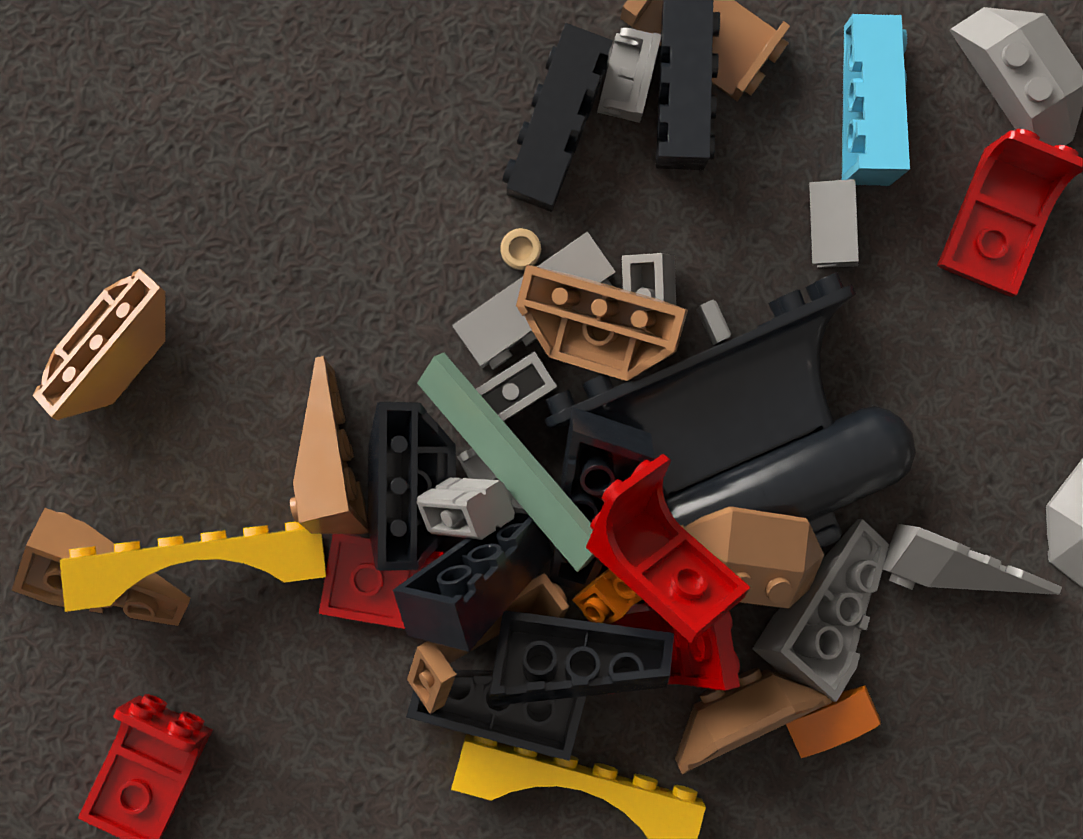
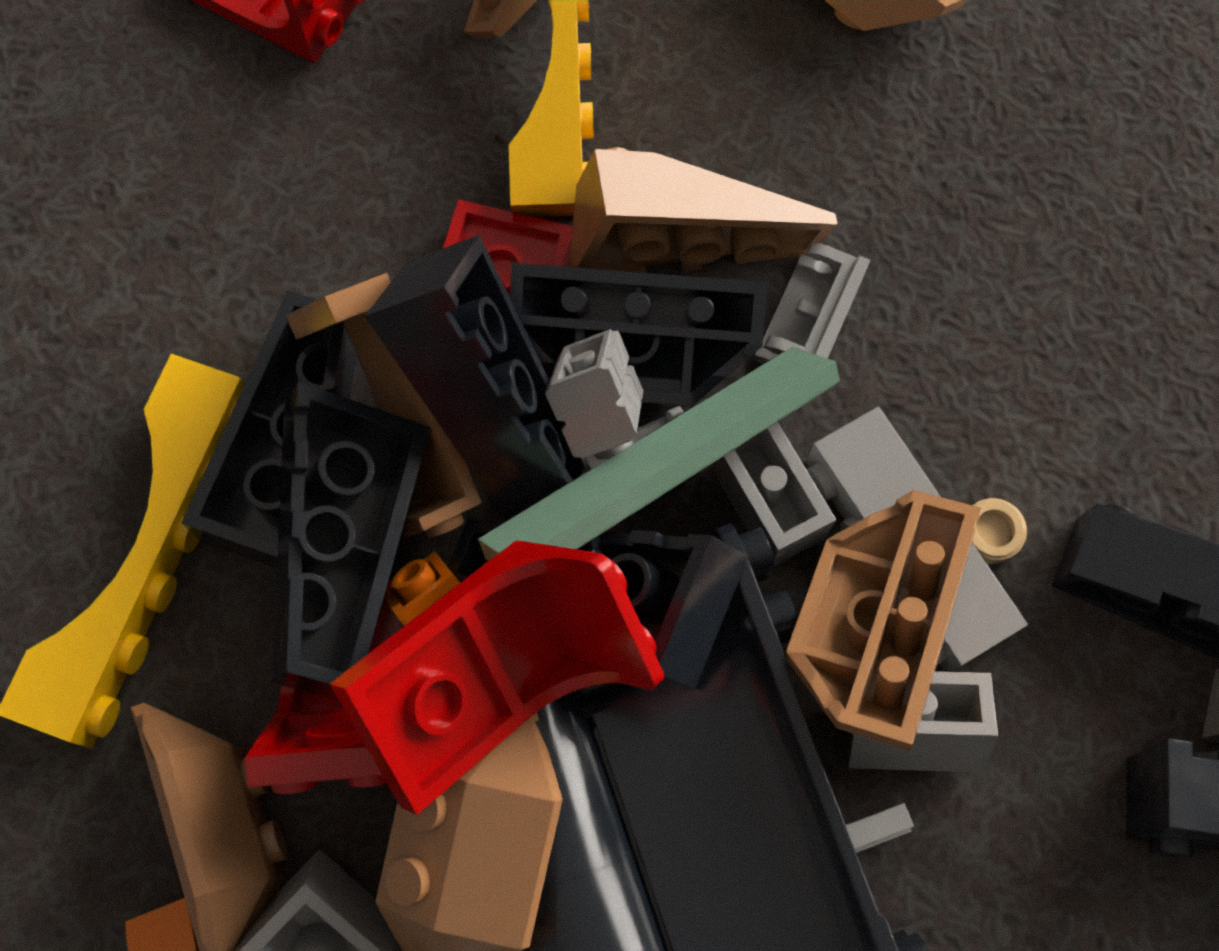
camera: 100 degrees right, 15 degrees down
none -> light grey hinge [754,243,871,364]

